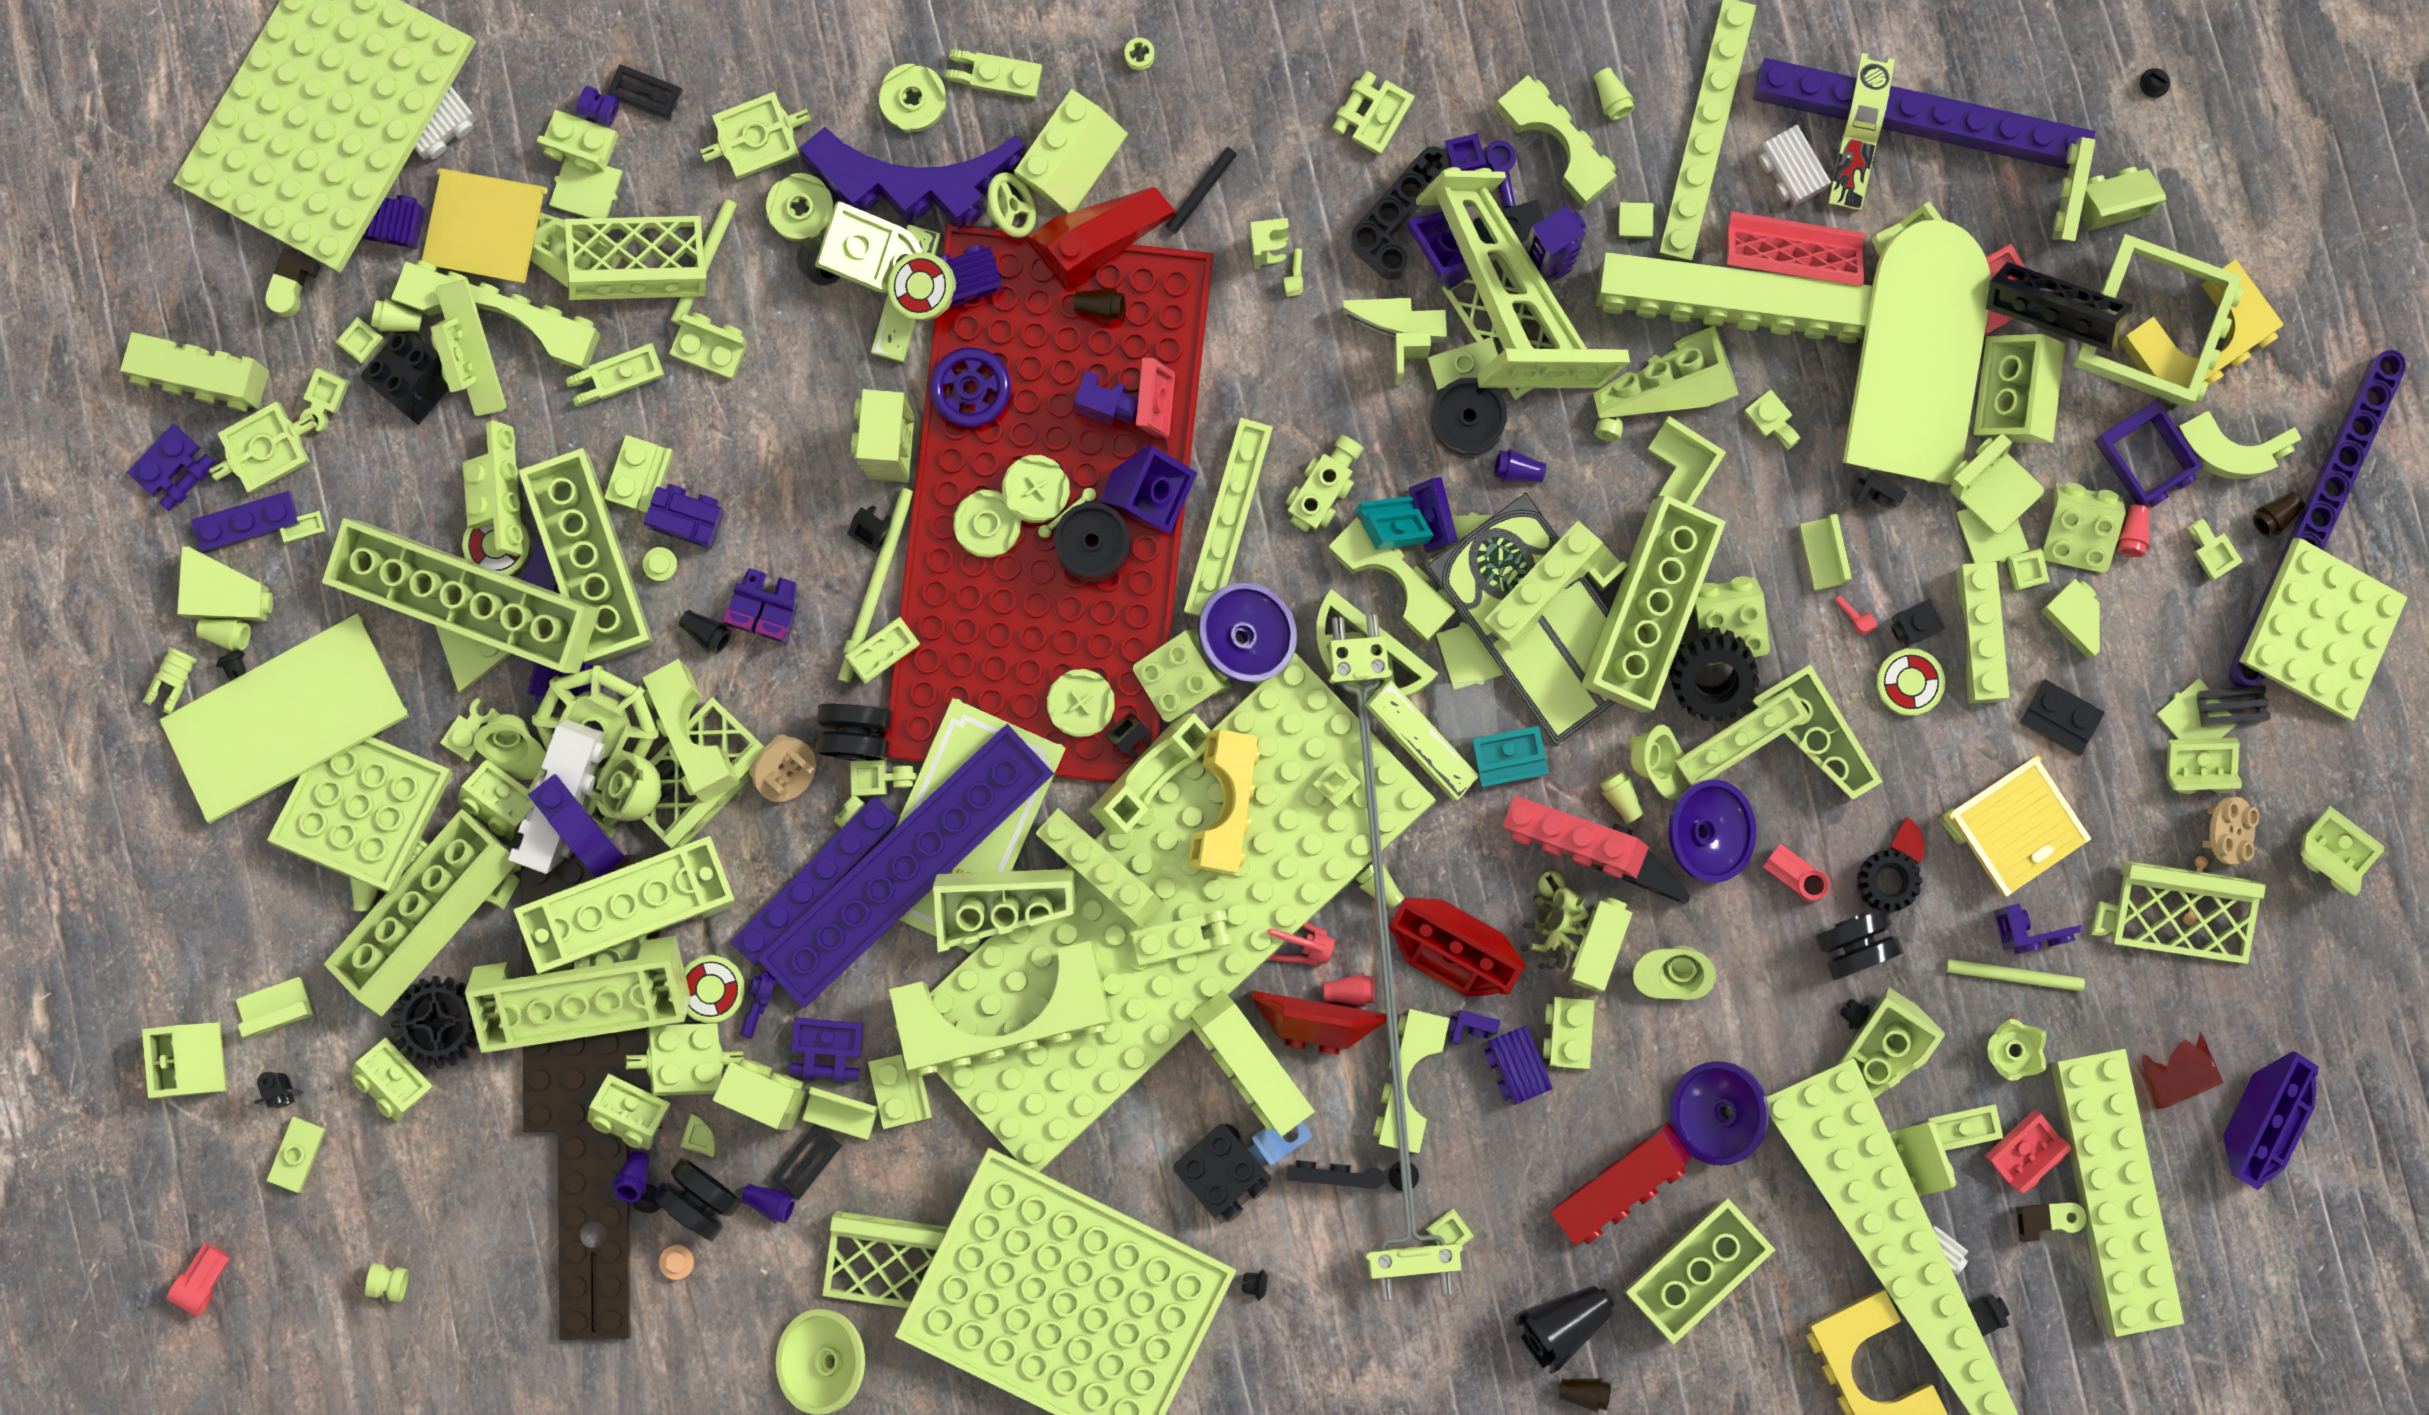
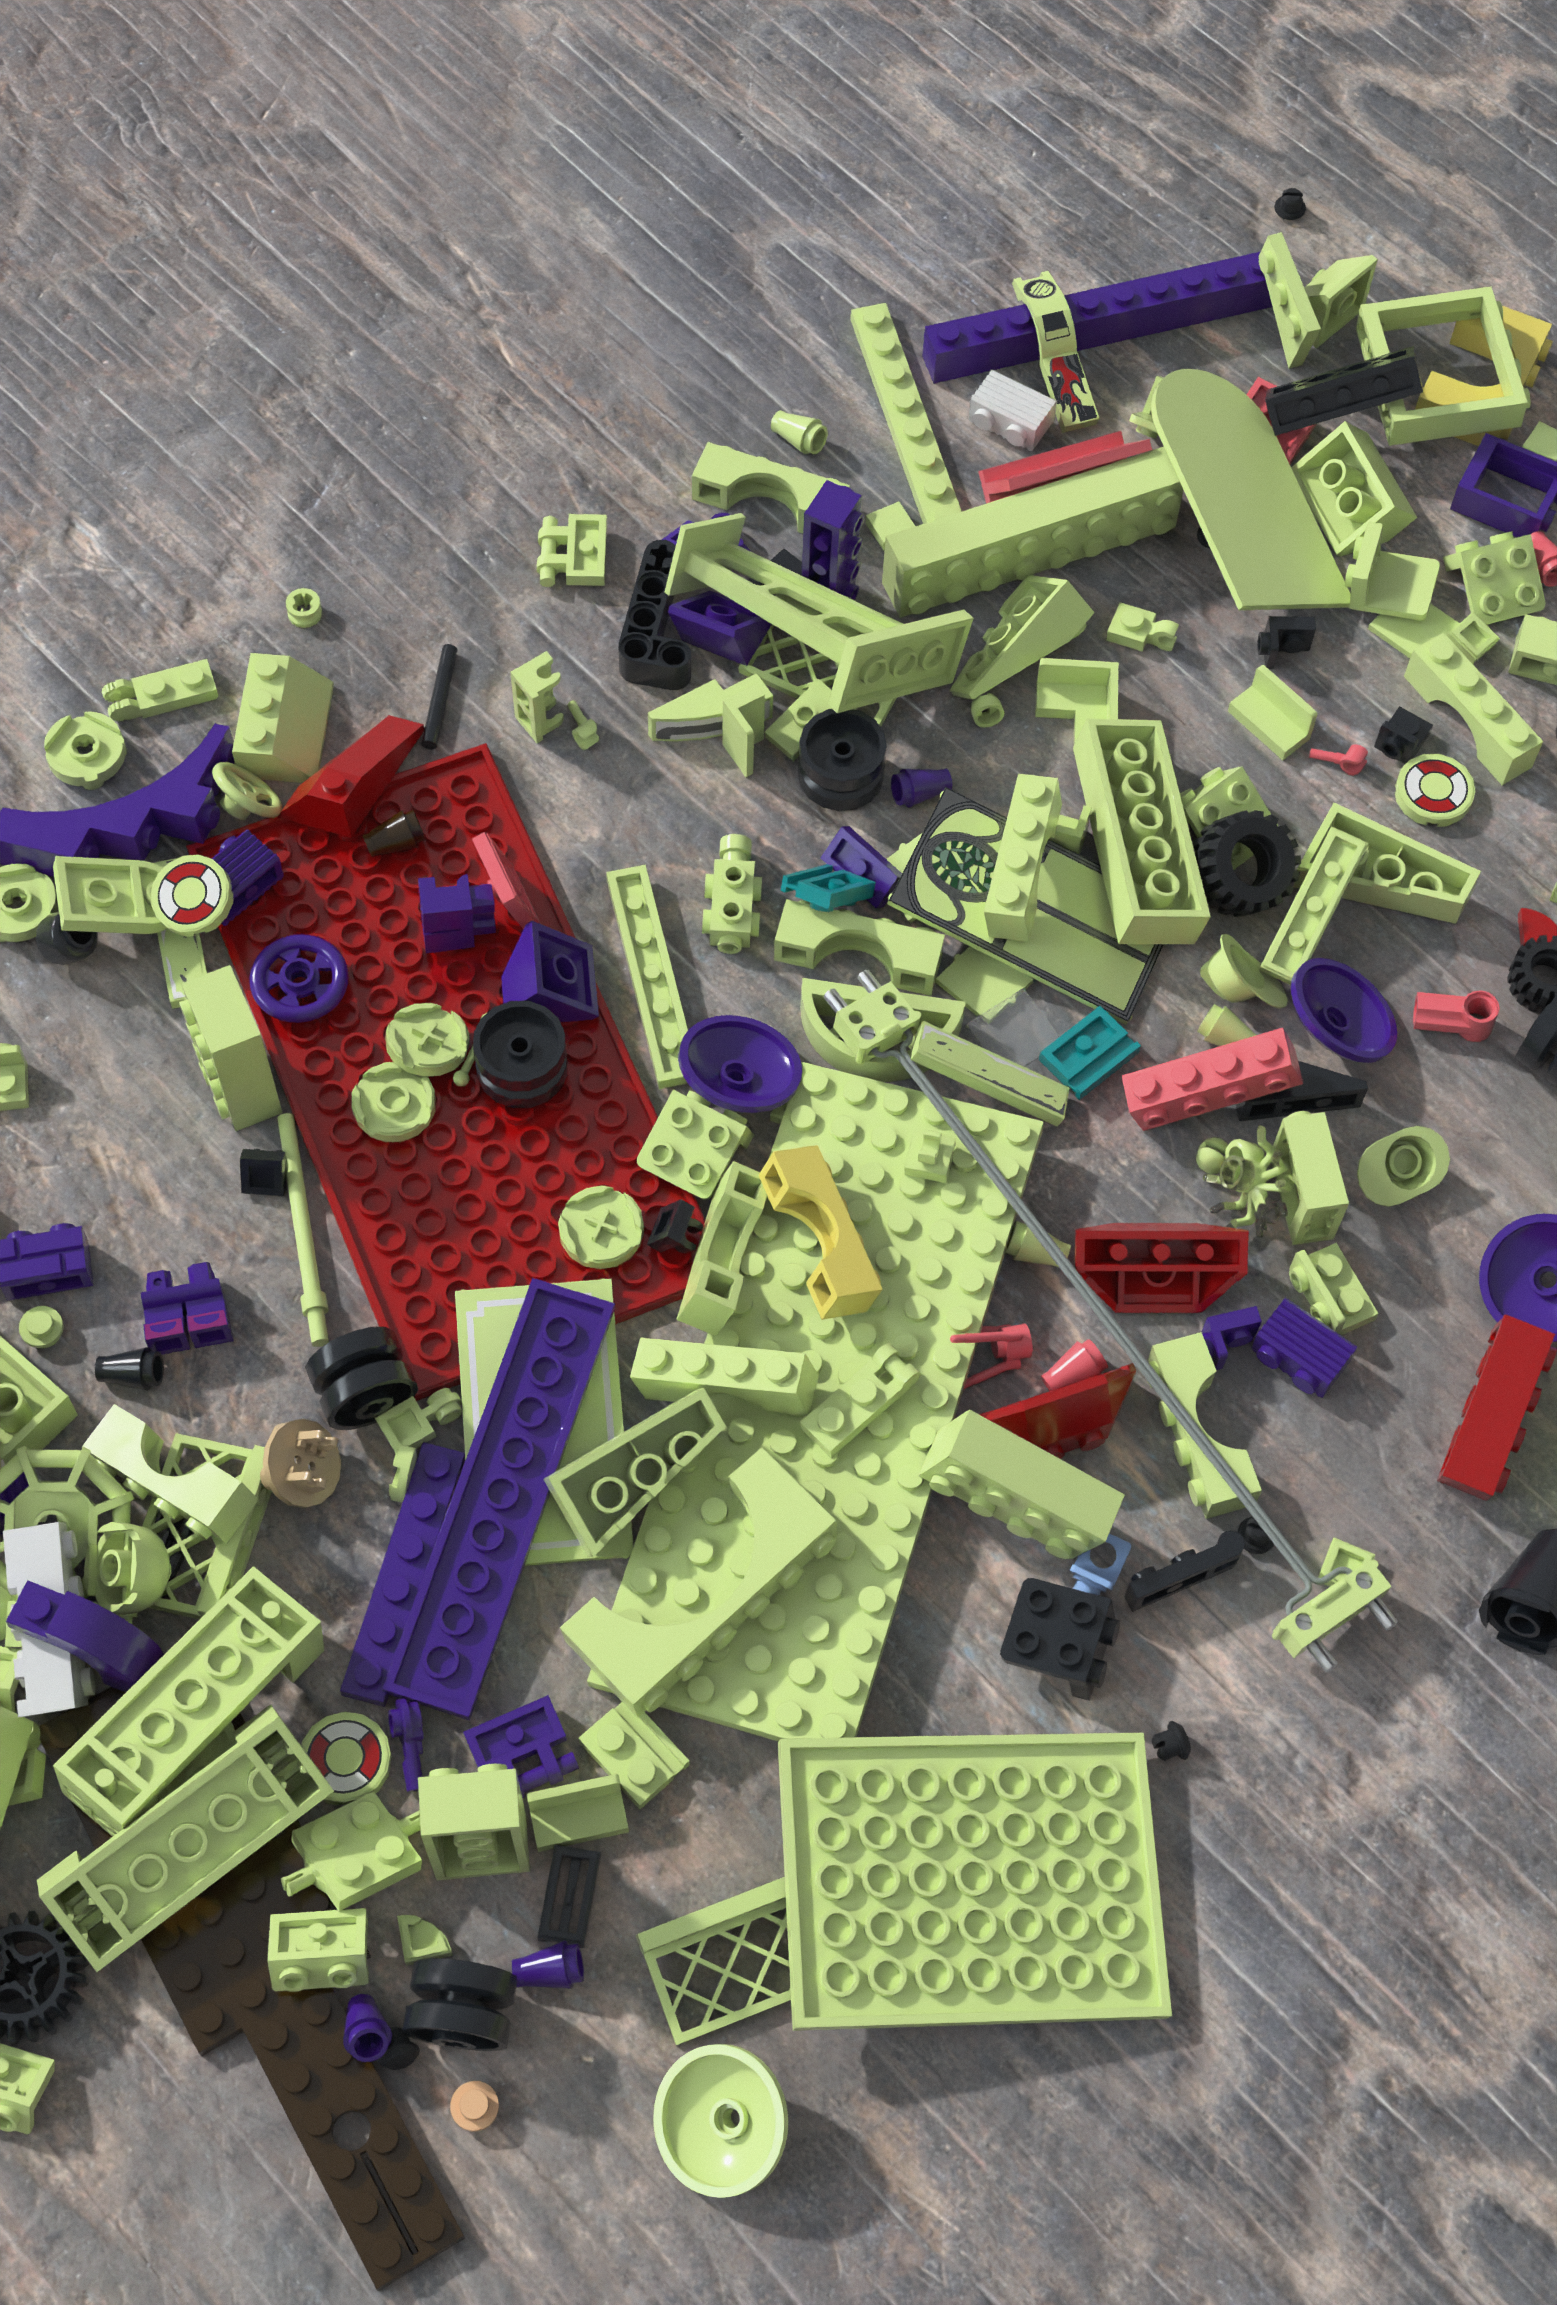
camera: 35 degrees left, 20 degrees down
yellowish green plate [845,617,920,685] -> none

